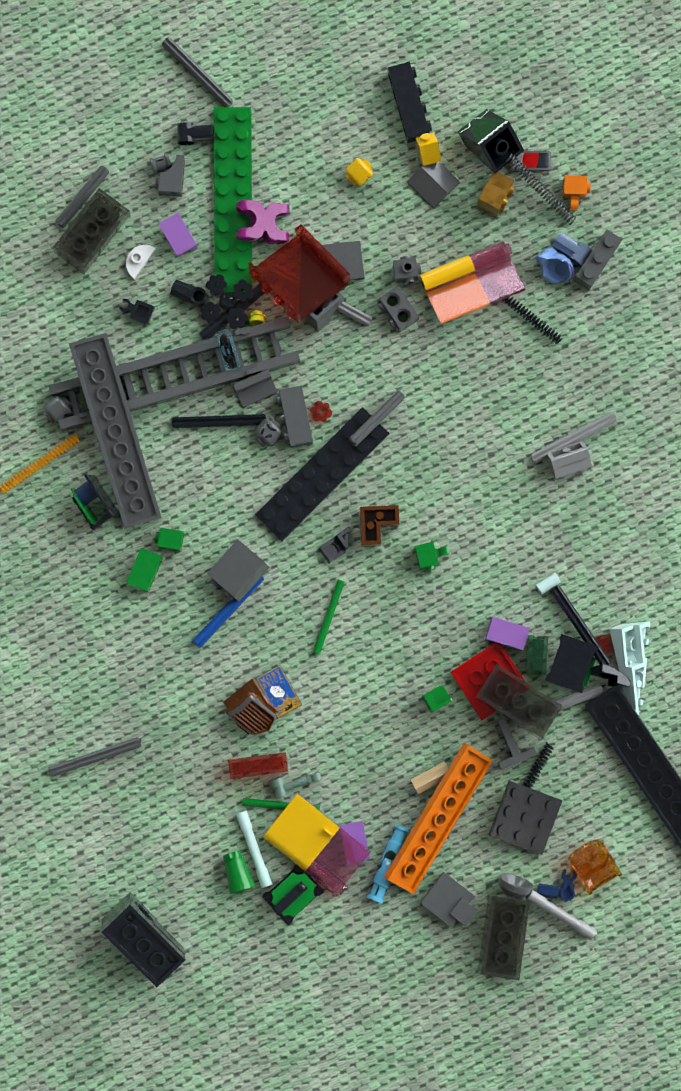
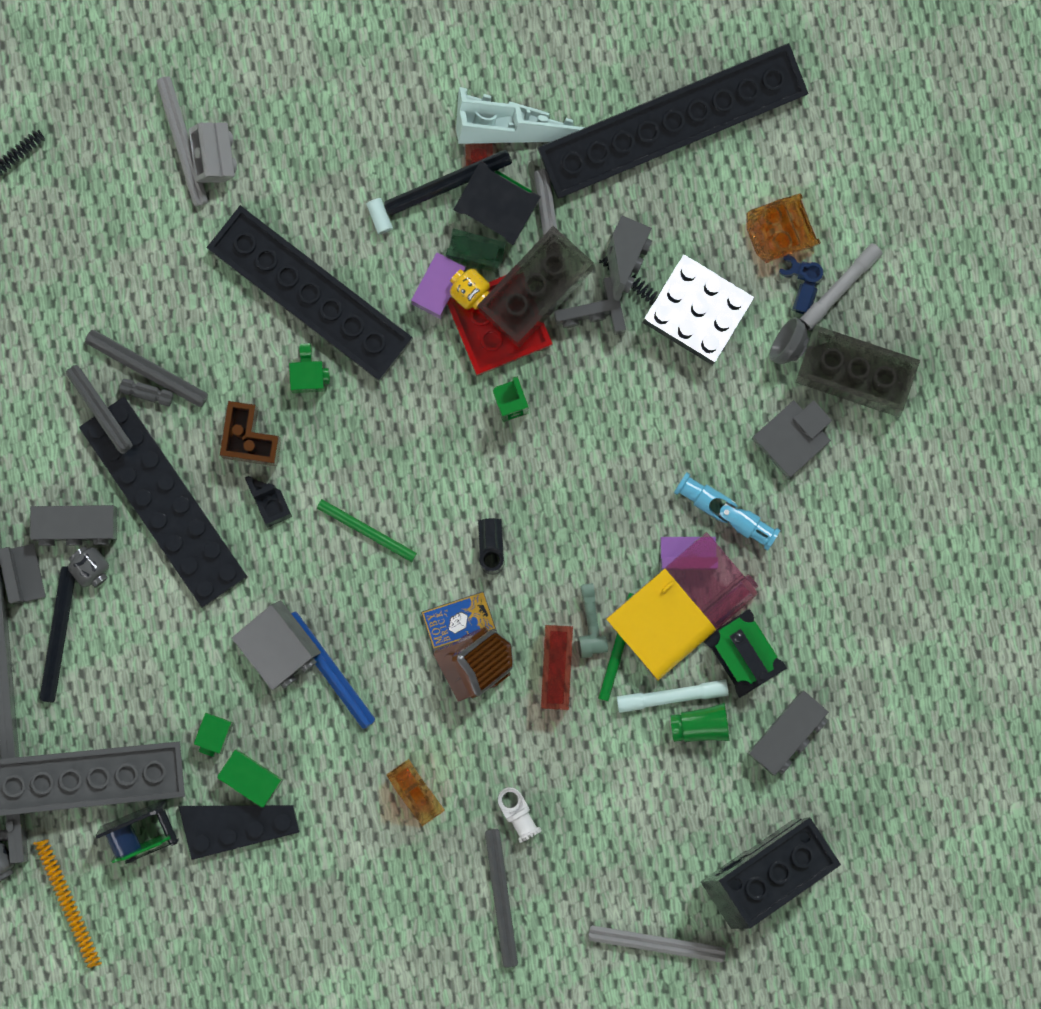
camera: 75 degrees left, 0 degrees up
clear red plant [310,401,332,422] -> none
orange plate [384,743,493,894] -> none
tan axle [410,761,448,795] -> none
black slope [590,664,630,687] -> none
none -> dark grey axle [85,330,208,407]
none -> dark grey axle [119,379,173,406]
none -> black wing [179,805,300,860]
none -> black plate [206,205,413,382]
none -> clear orange slope [386,759,445,826]
none -> yellow head [450,269,491,310]
none -> black piece [478,518,505,575]
none -> white connector [497,787,542,843]
none -> light grey axle [588,926,726,962]
none -> dark grey slope [607,215,653,302]
none -> dark grey brick [747,690,829,776]

